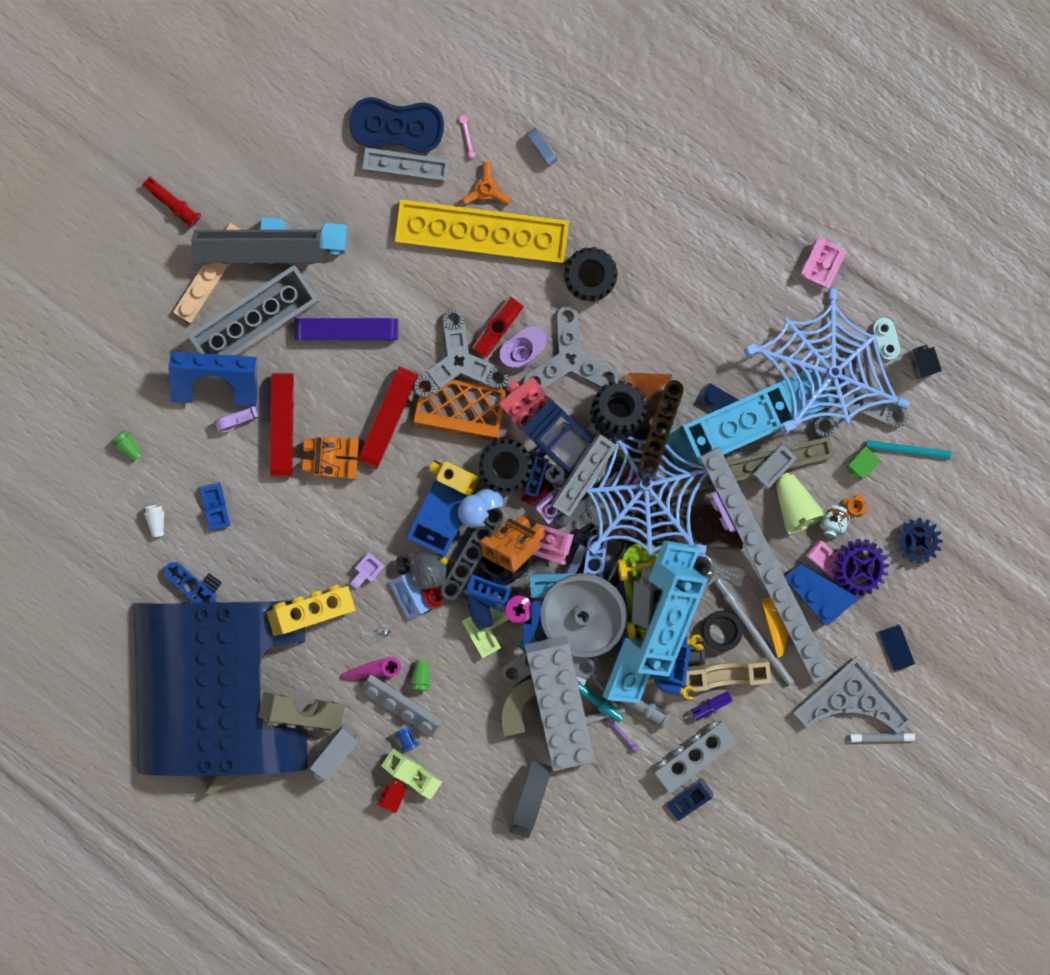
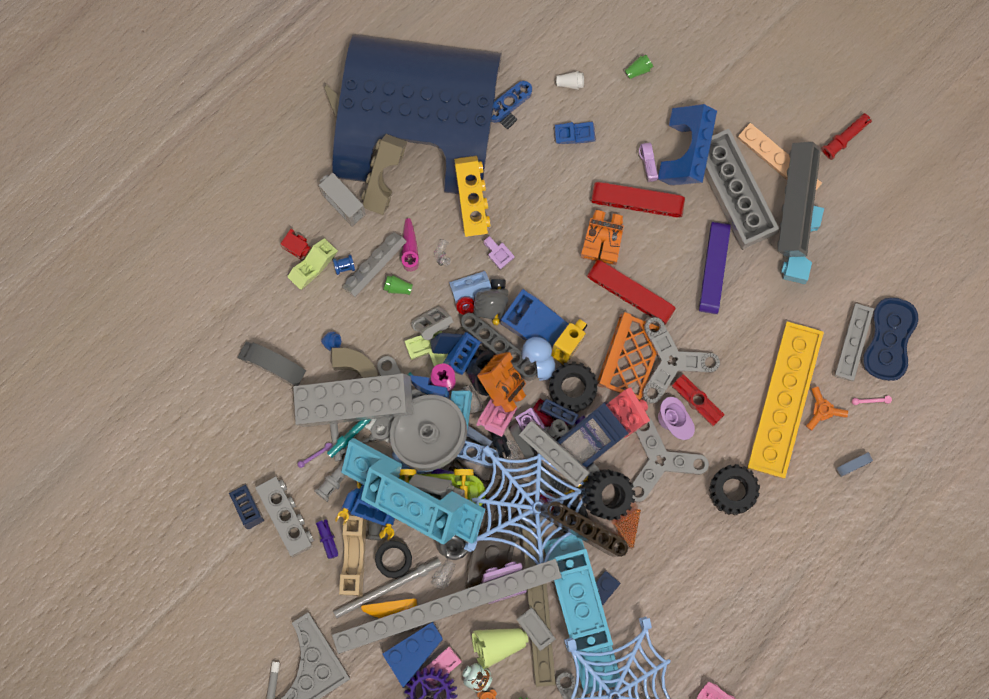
camera: 100 degrees right, 10 degrees down
none -> blue plate [321,332,342,351]
none -> light grey plate [411,306,453,340]

